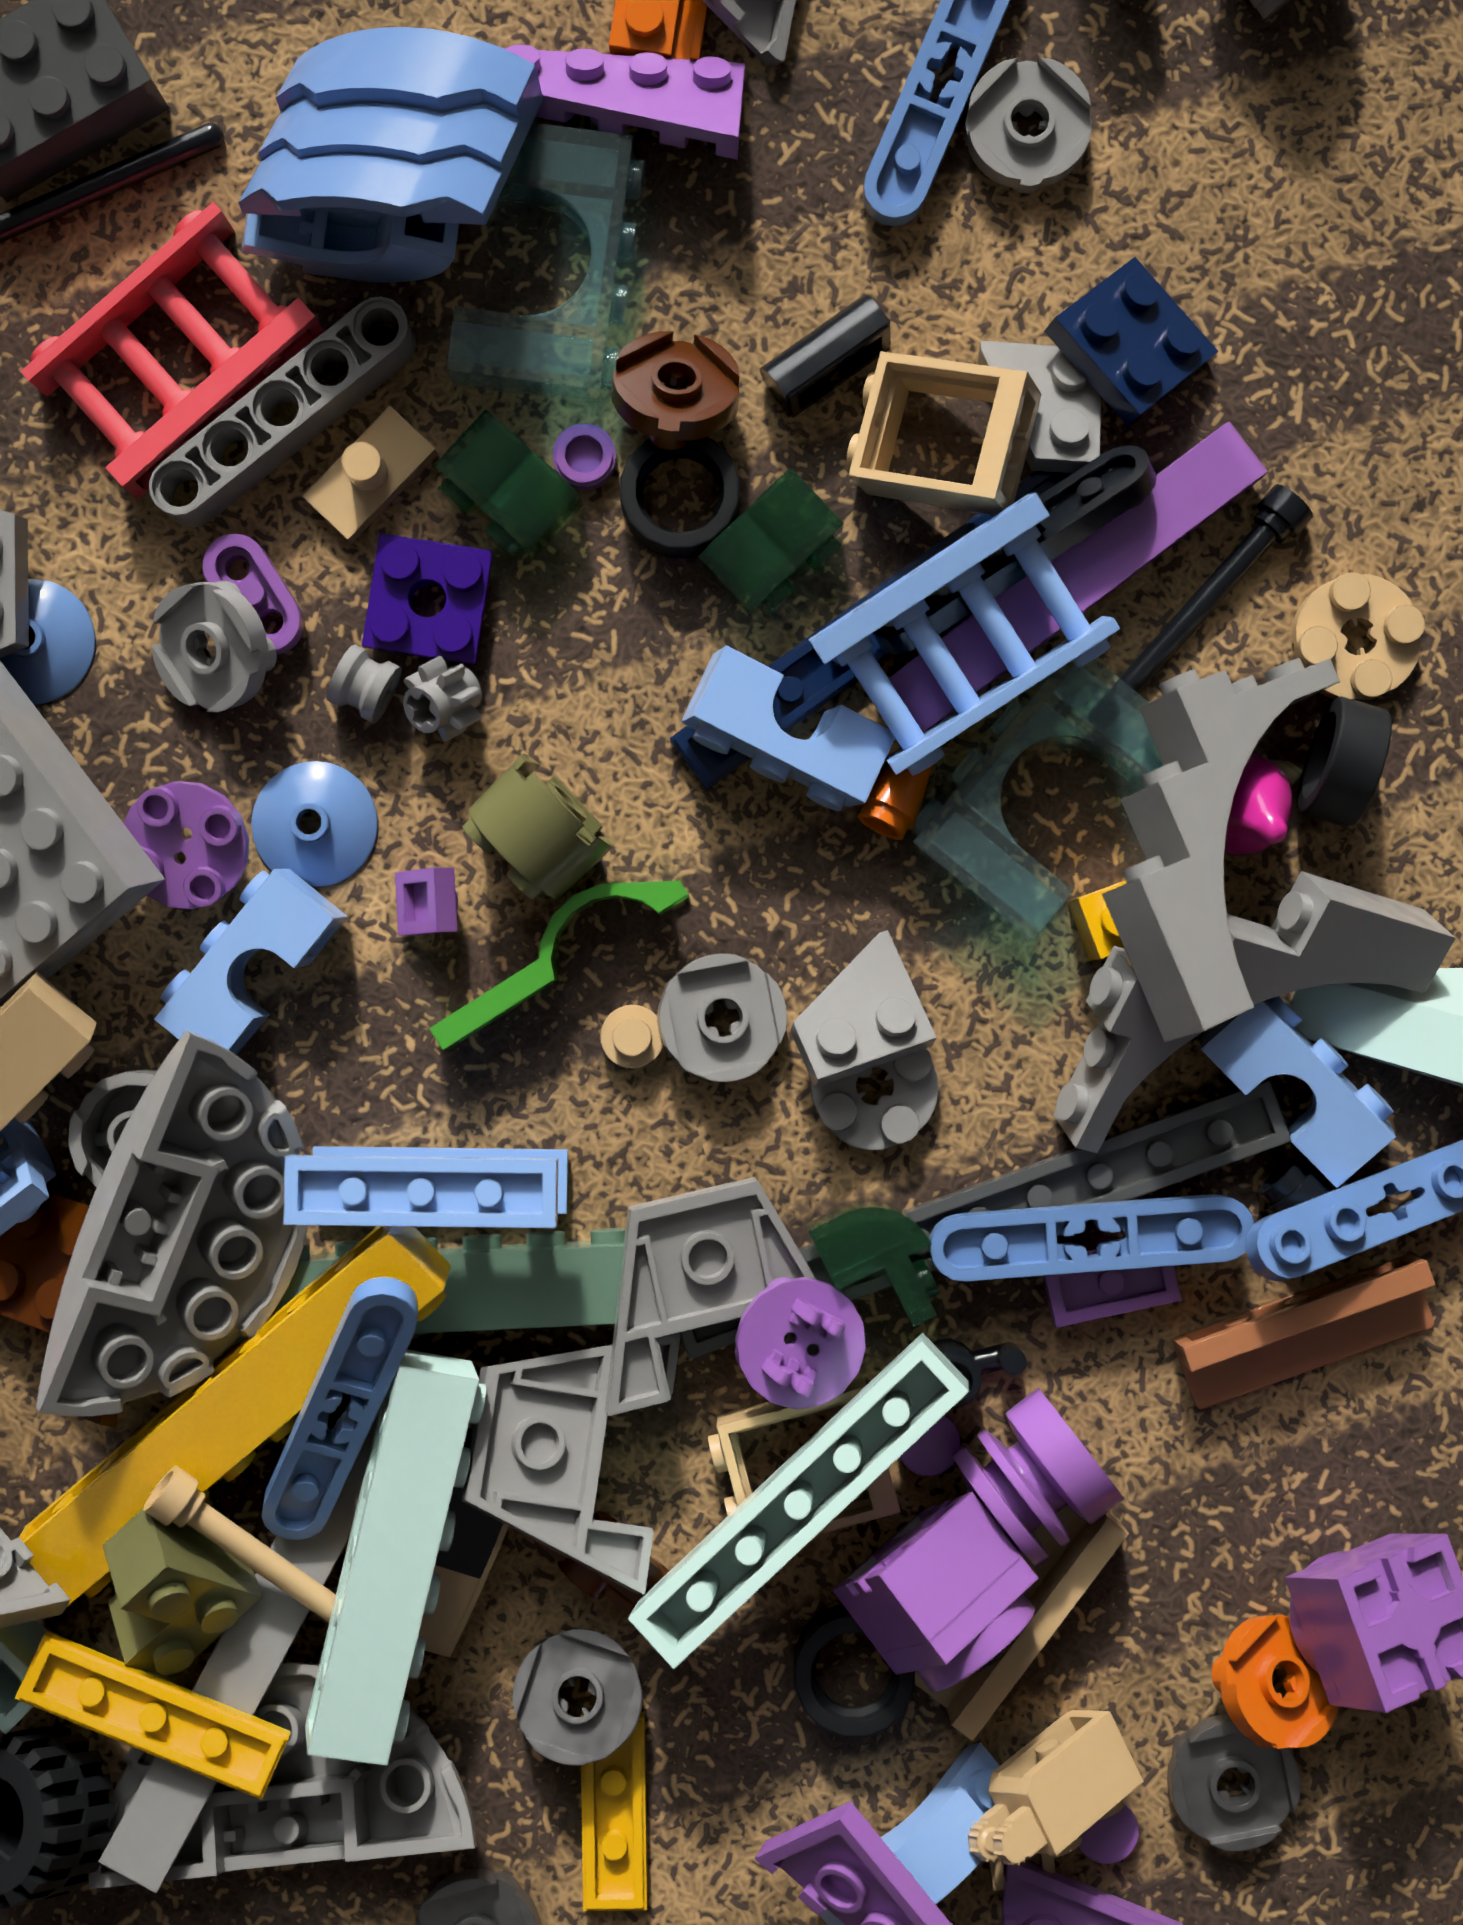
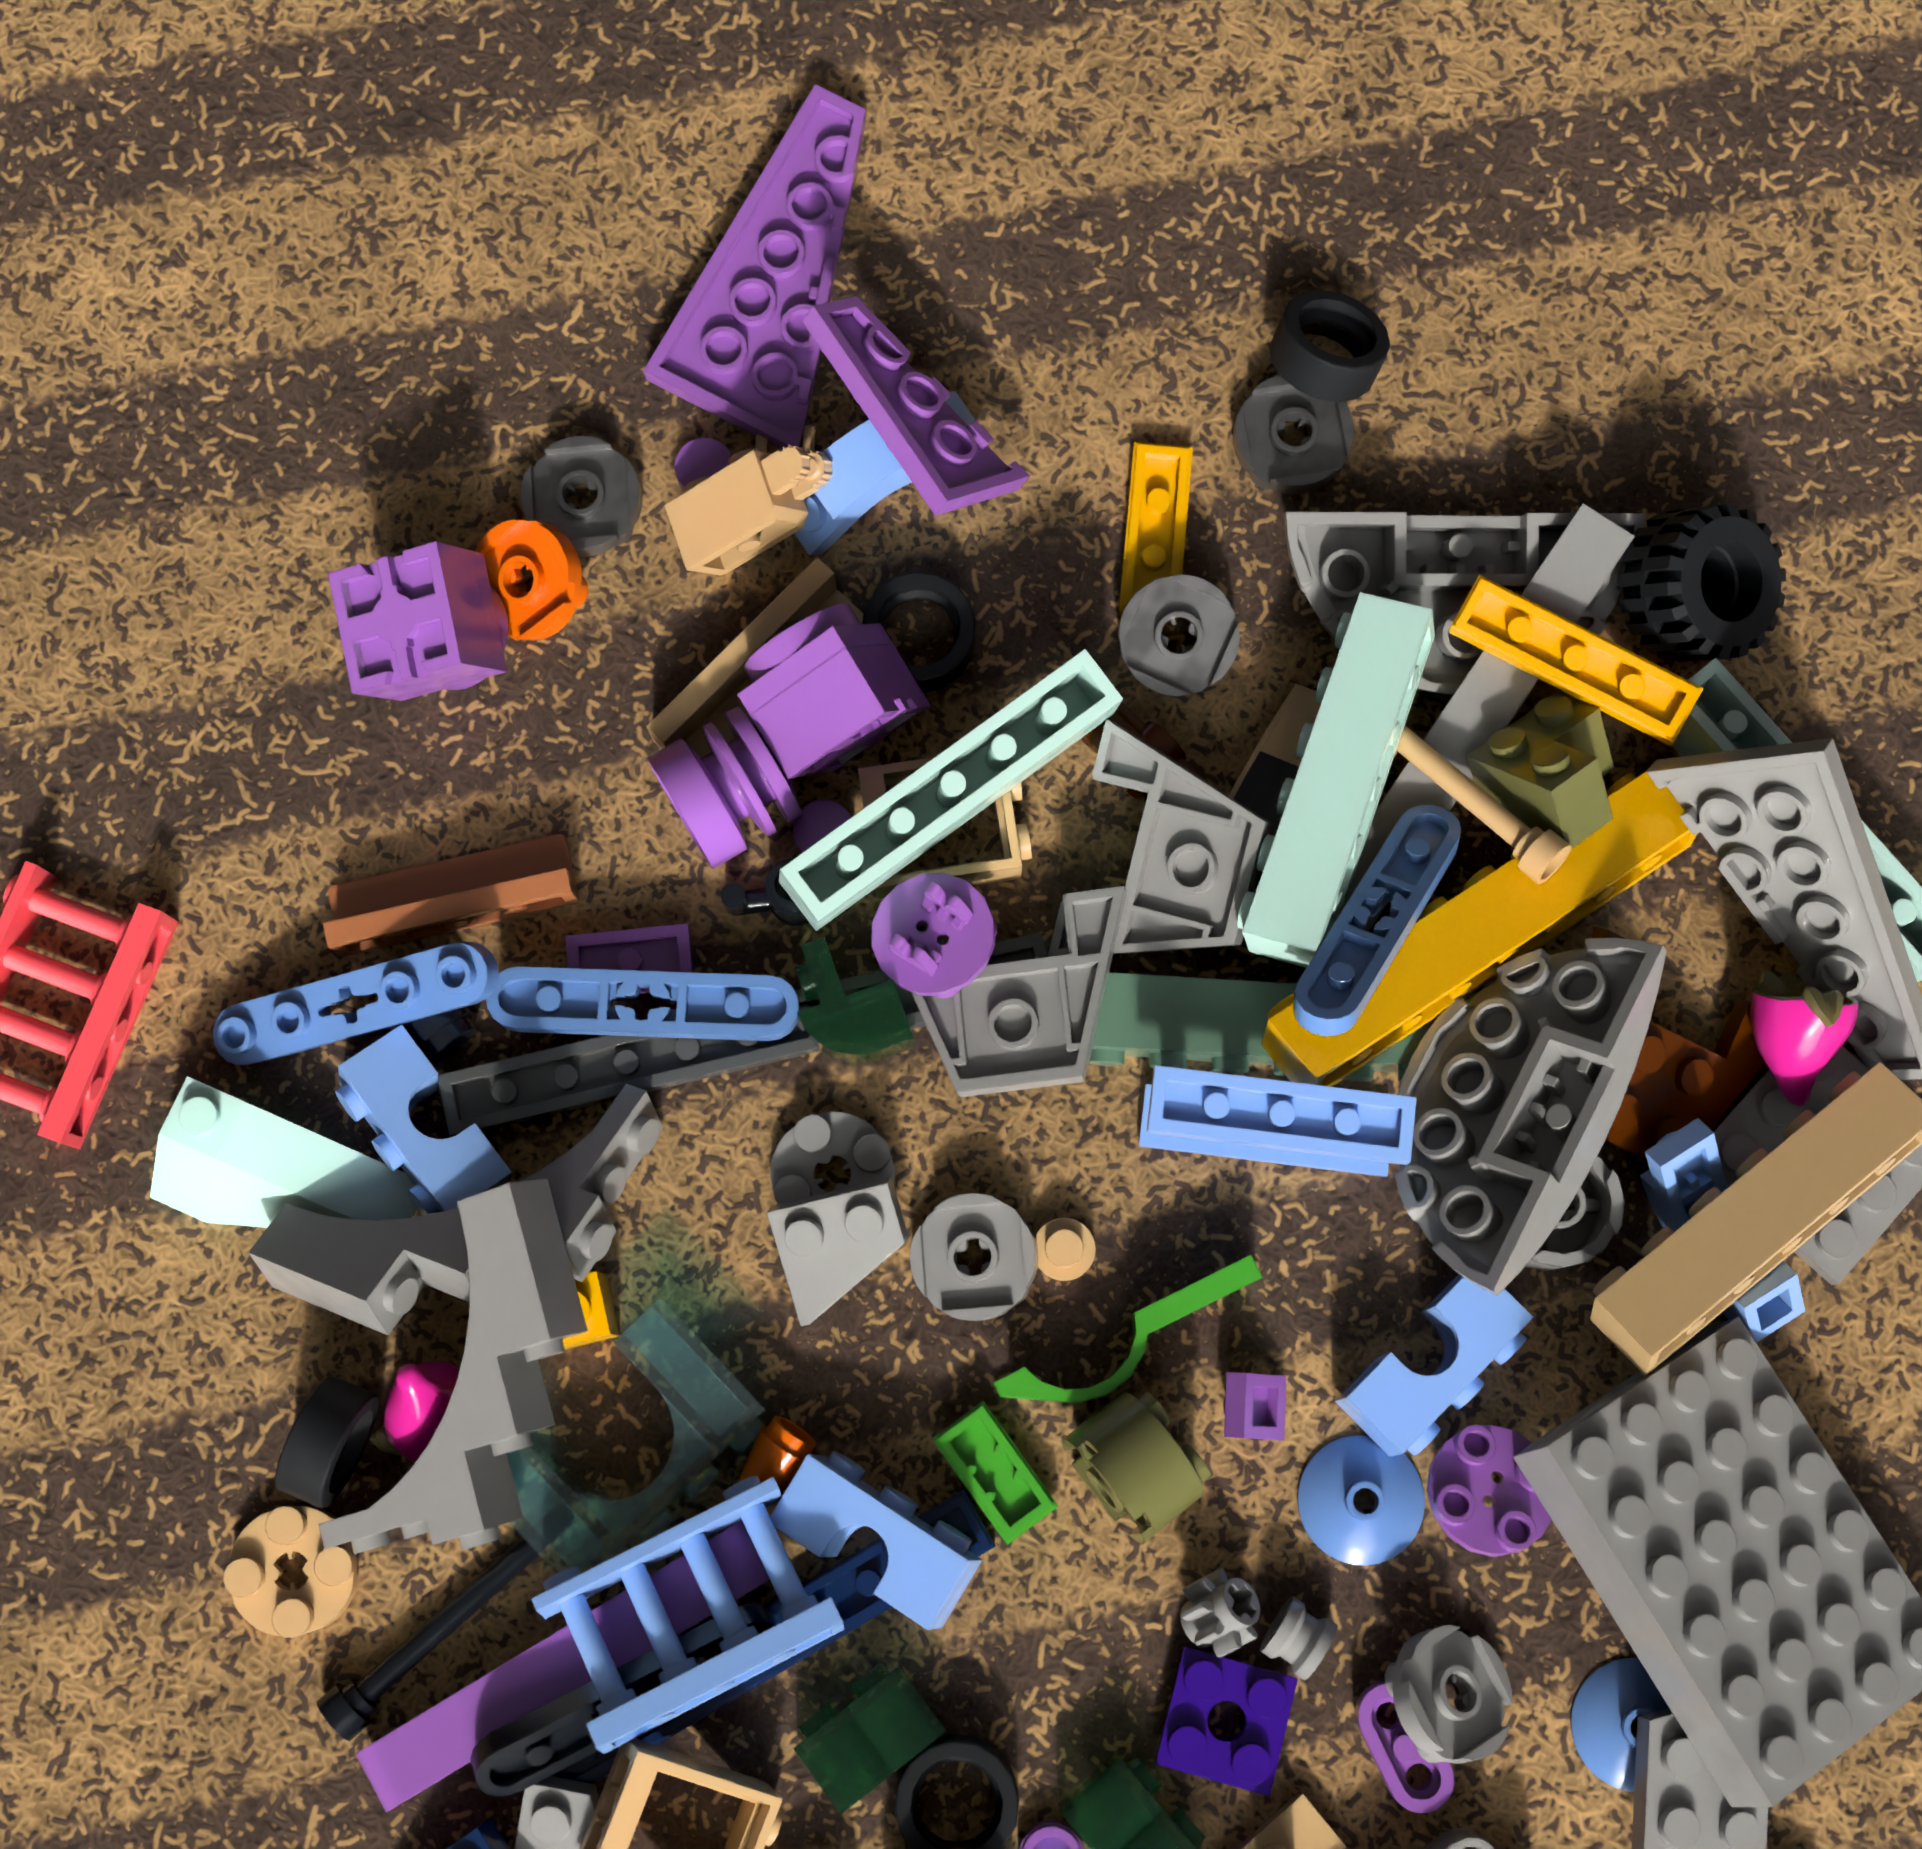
camera: 175 degrees left, 10 degrees down
none -> bright green plate [932,1401,1059,1545]

